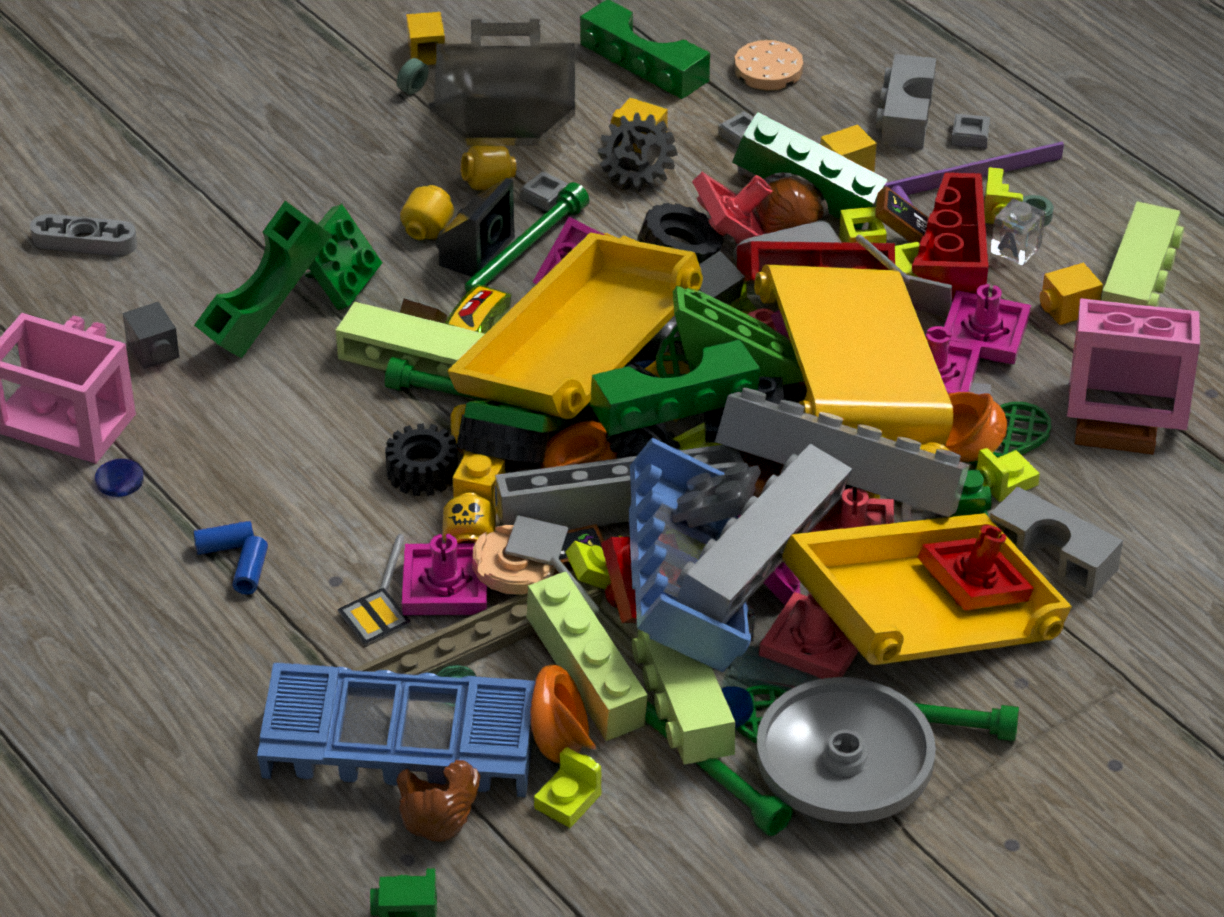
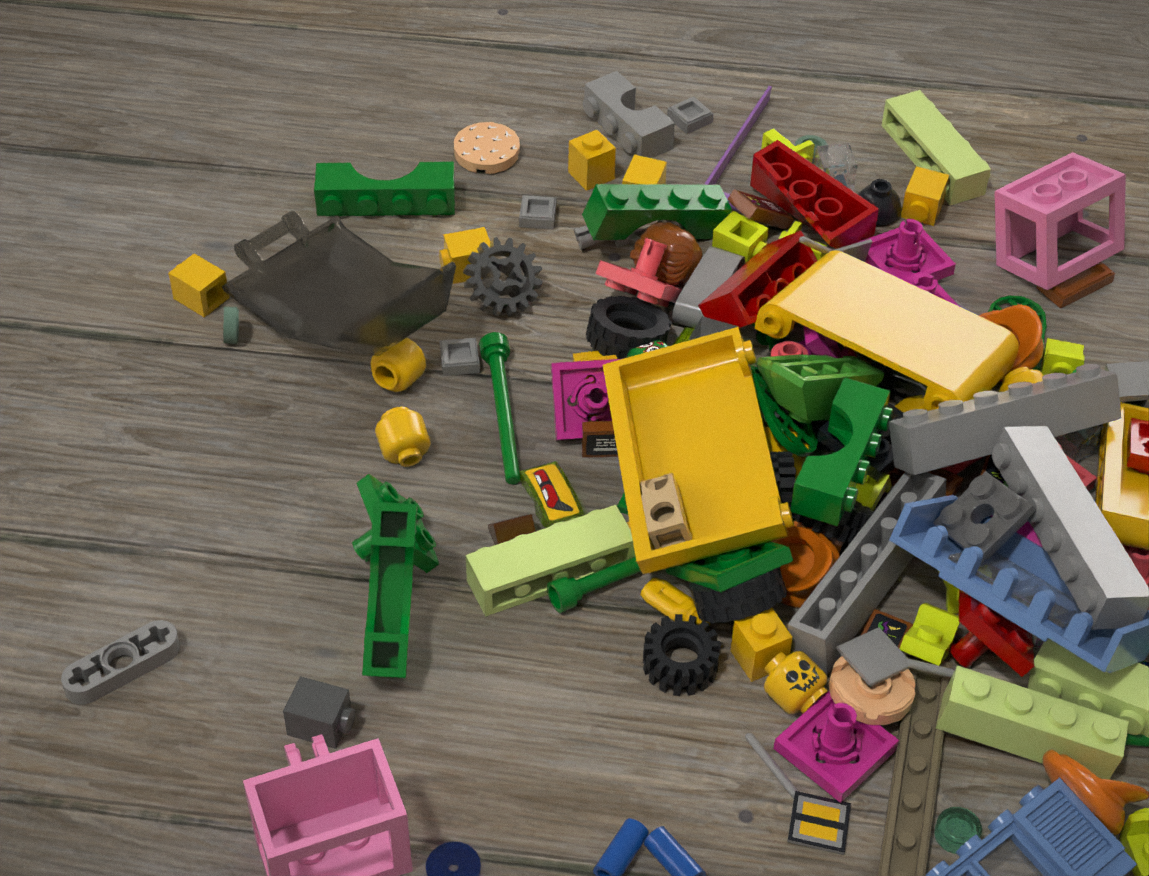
camera: 45 degrees left, 5 degrees up
black slope [436,178,515,277] -> none
none -> yellow brick [568,130,616,191]
none -> tan leg [641,473,692,549]
none -> black brick [858,179,901,226]

